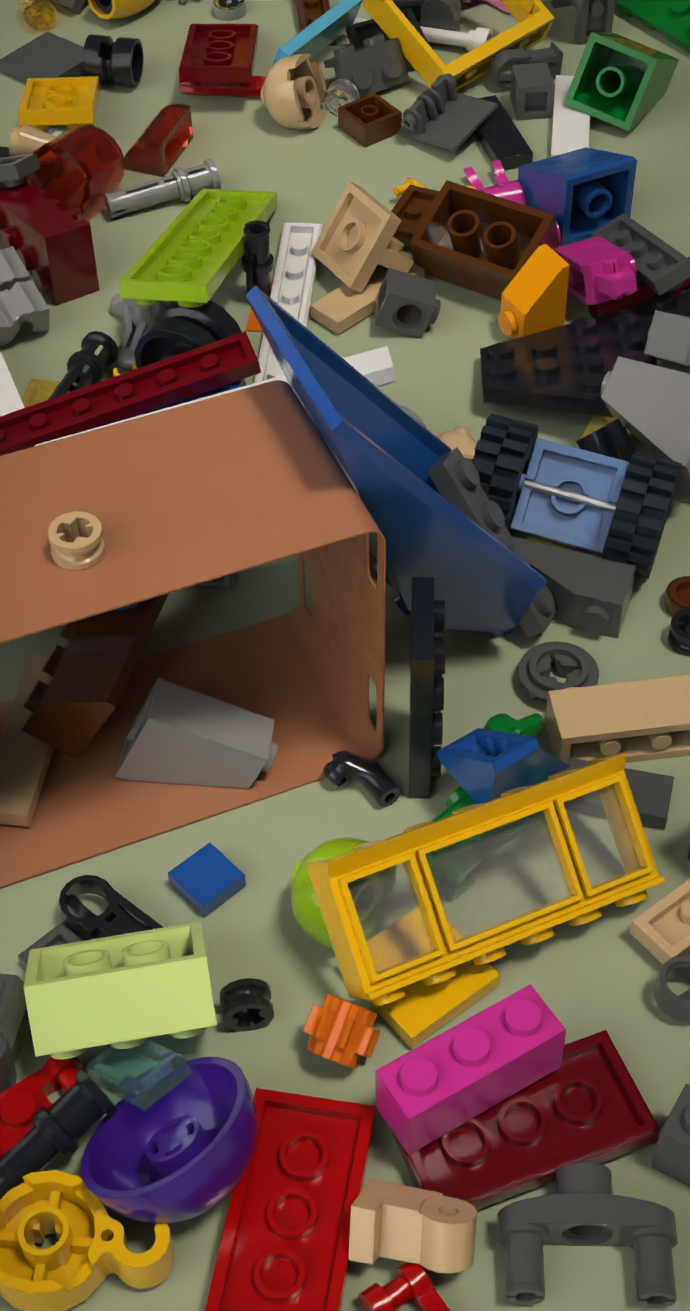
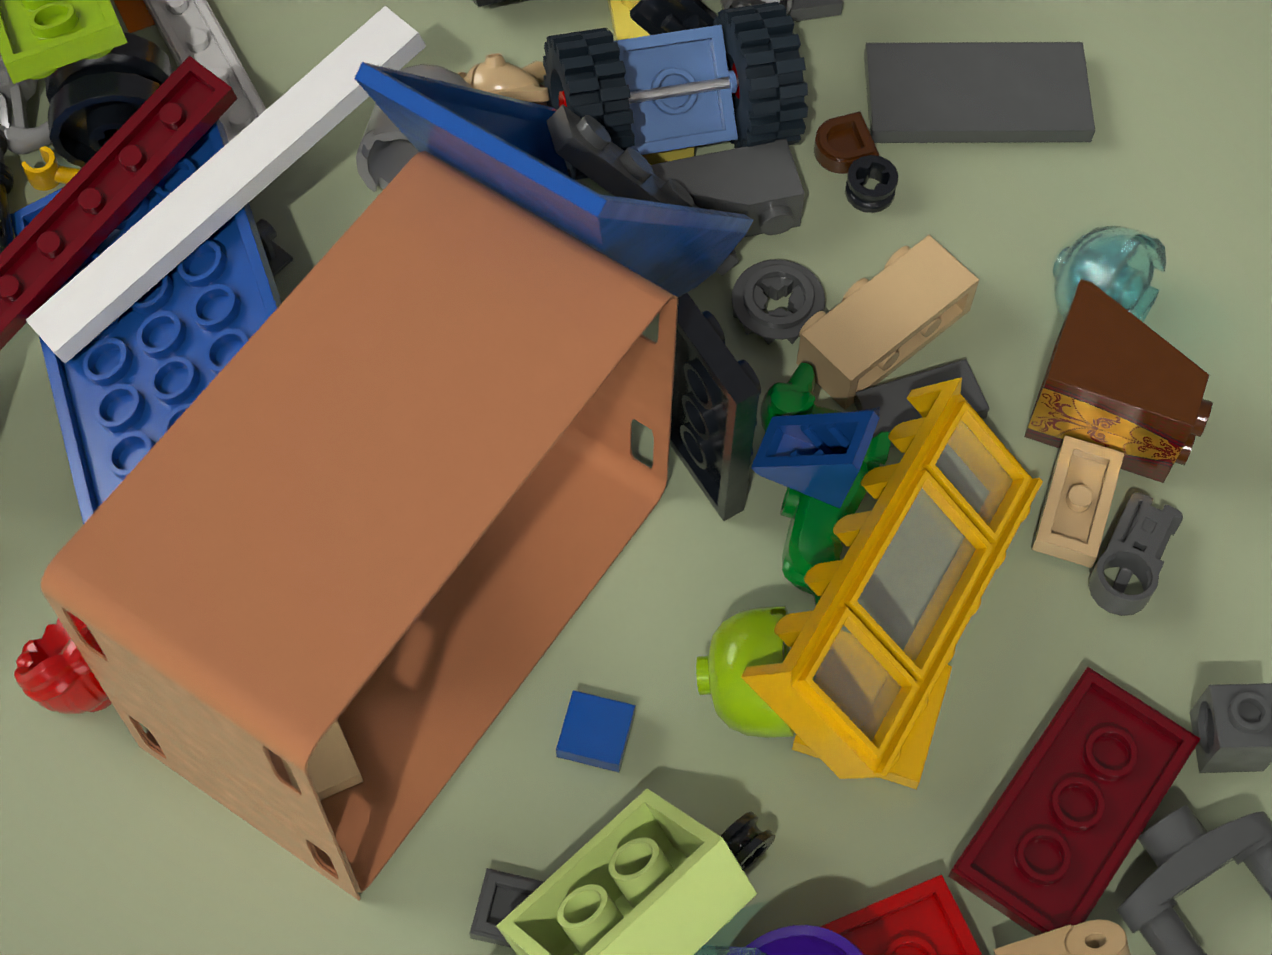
camera: 35 degrees left, 15 degrees up
tan bush [47,511,105,571] -> none
black piece [59,875,163,940] -> none
light grey slope [115,678,278,789] -> none
orange gear [302,994,381,1069] -> none
black arm [323,750,401,808] -> none
dark pink brick [375,984,566,1155] -> none

